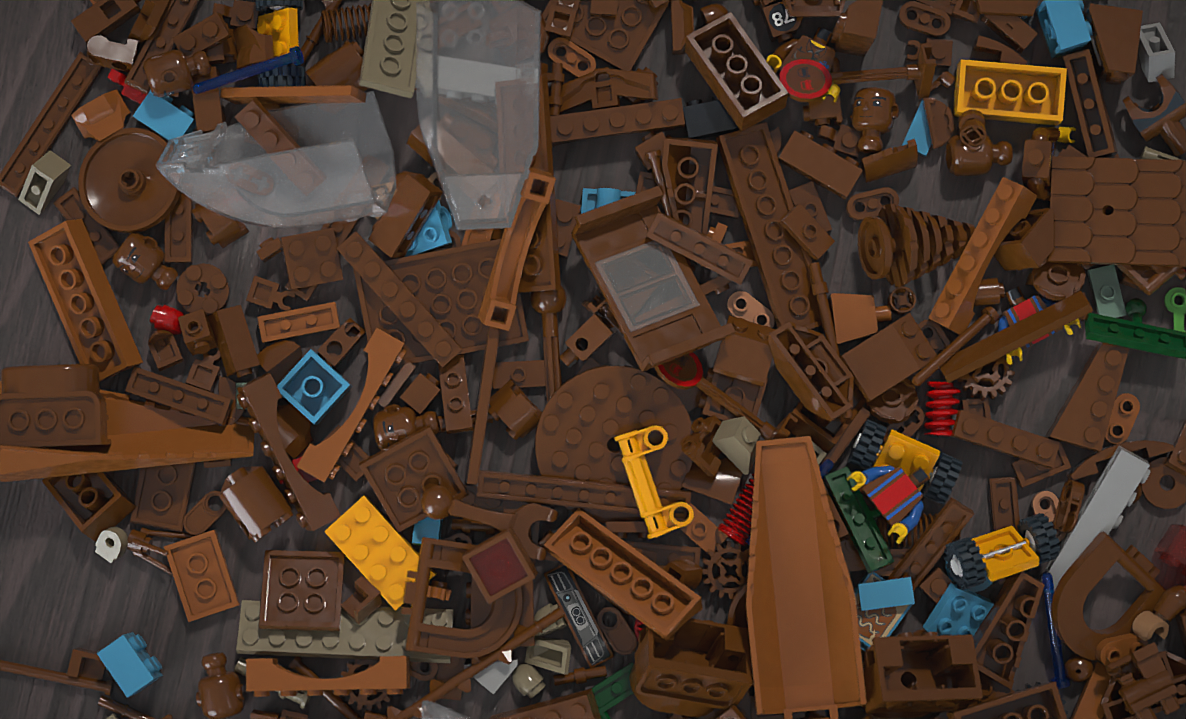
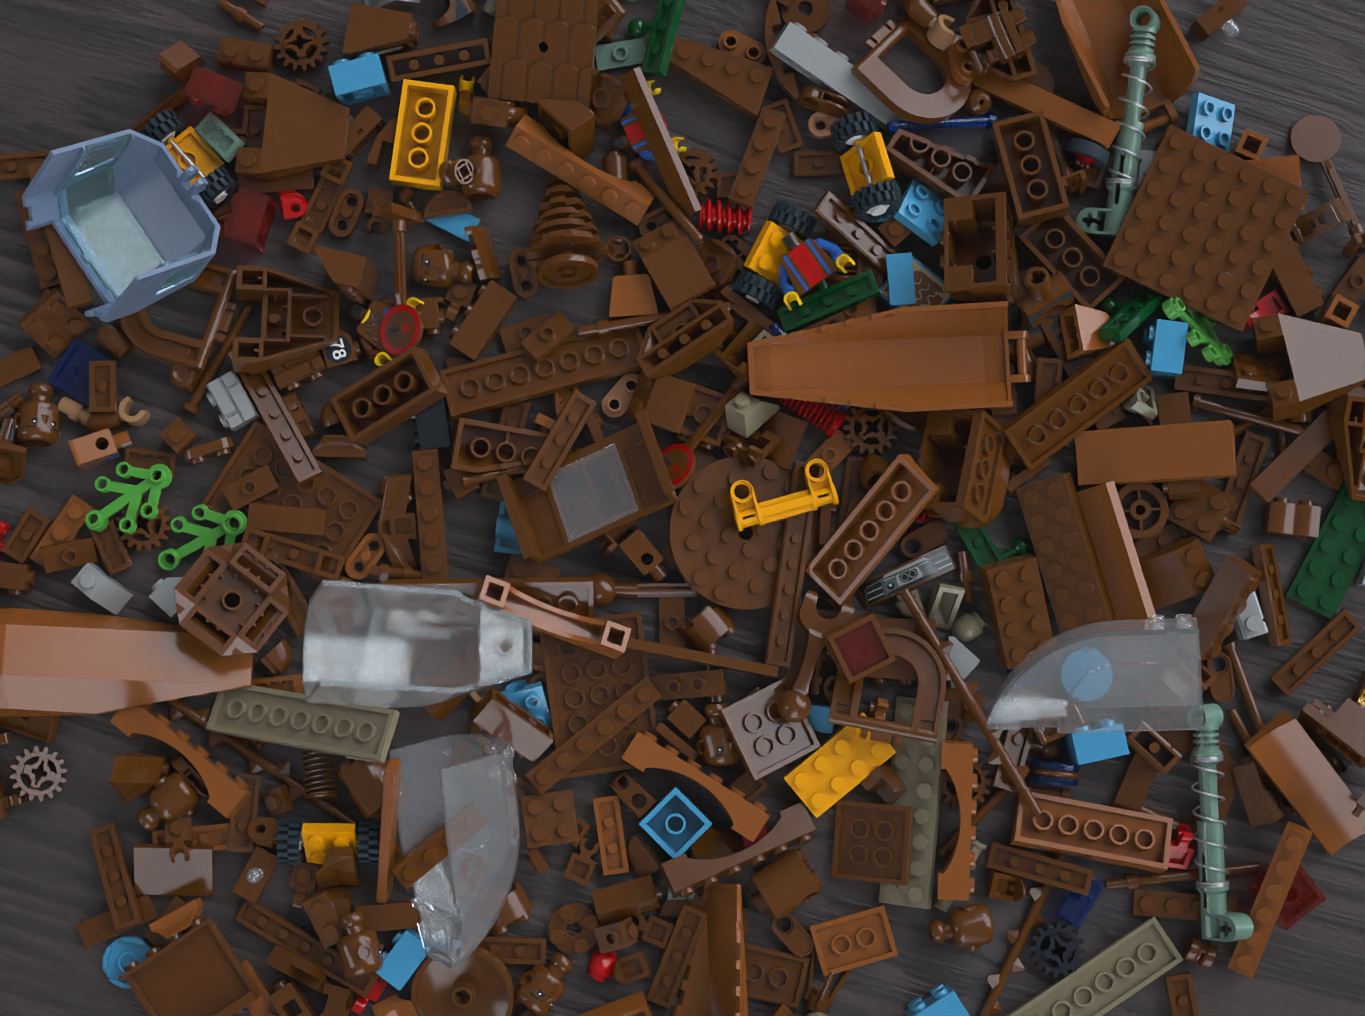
camera: 90 degrees left, 0 degrees up
clear blue bar [193,46,304,94] -> none

